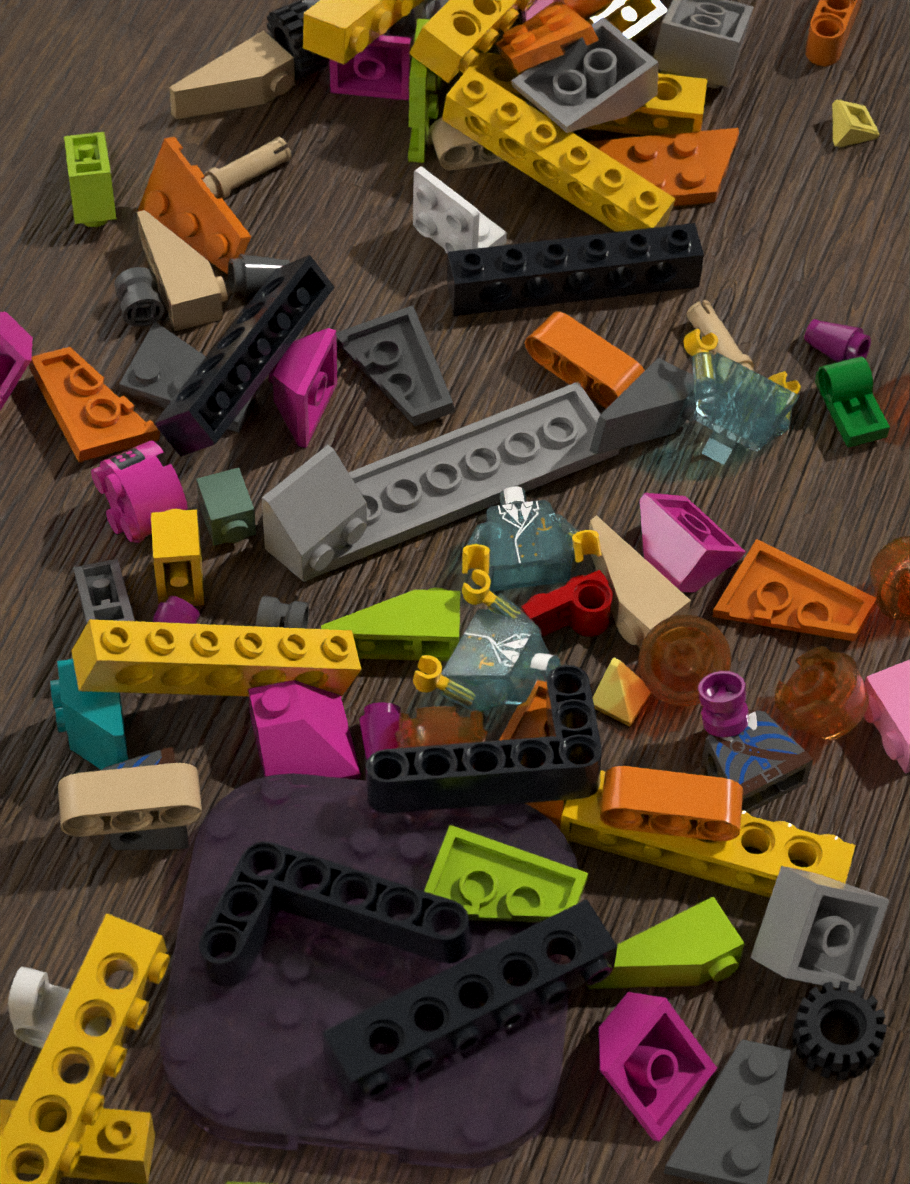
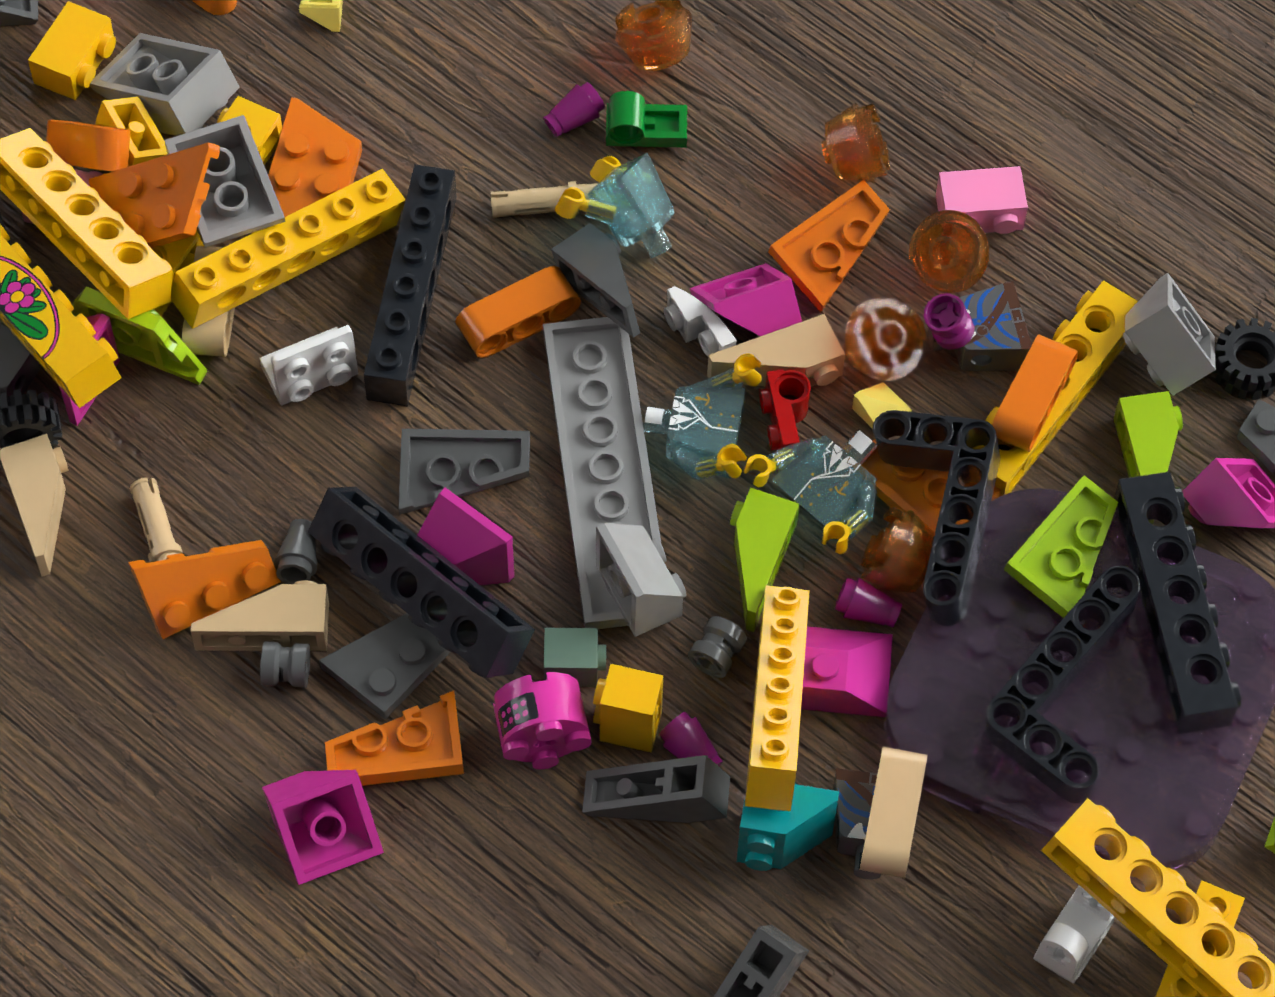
camera: 70 degrees left, 5 degrees up
lime slope [64,132,116,227] -> none
none -> white slope [664,286,737,356]

